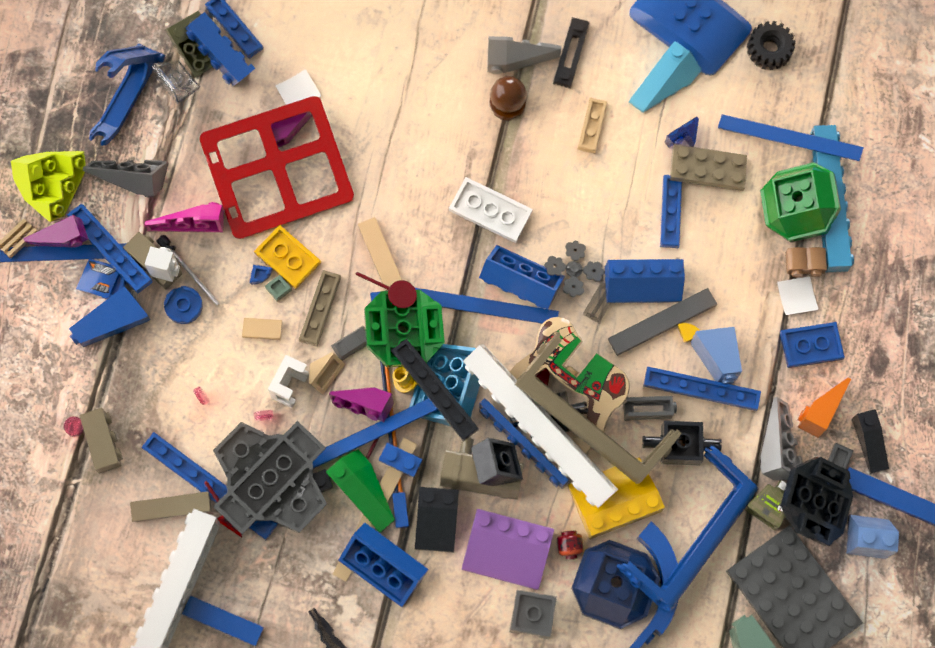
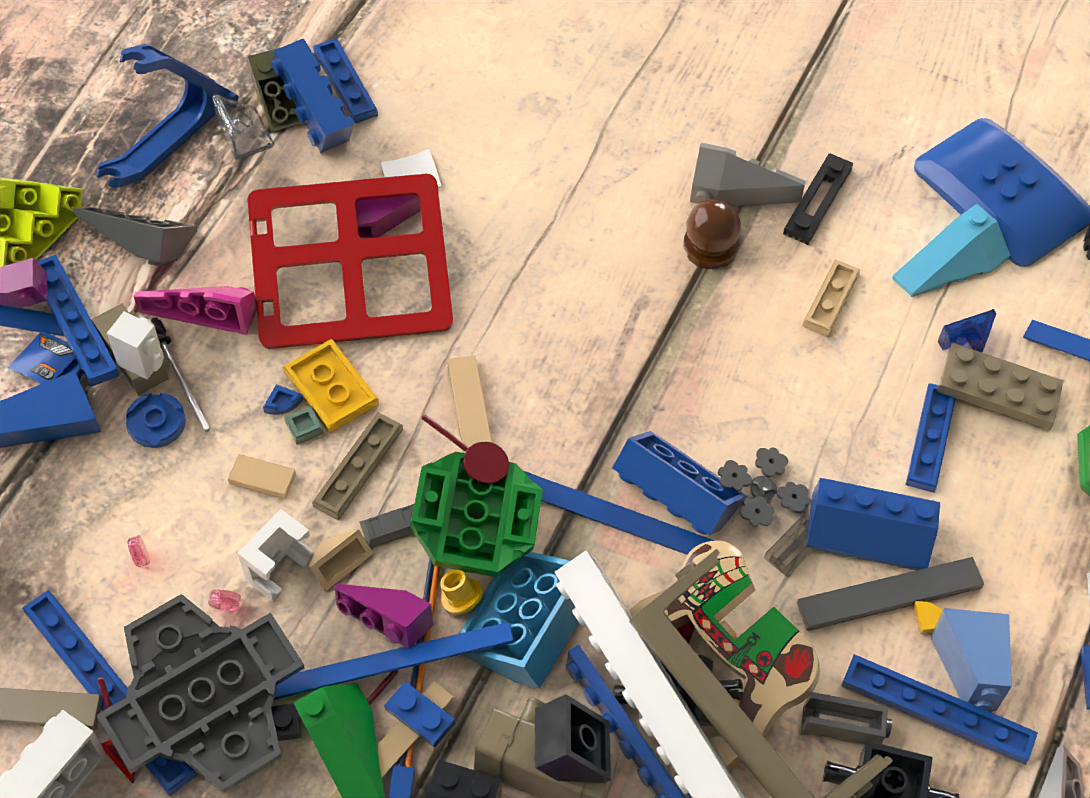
camera: 15 degrees right, 15 degrees down
black tile [391,339,479,442] -> none
white plate [449,177,533,243] -> none

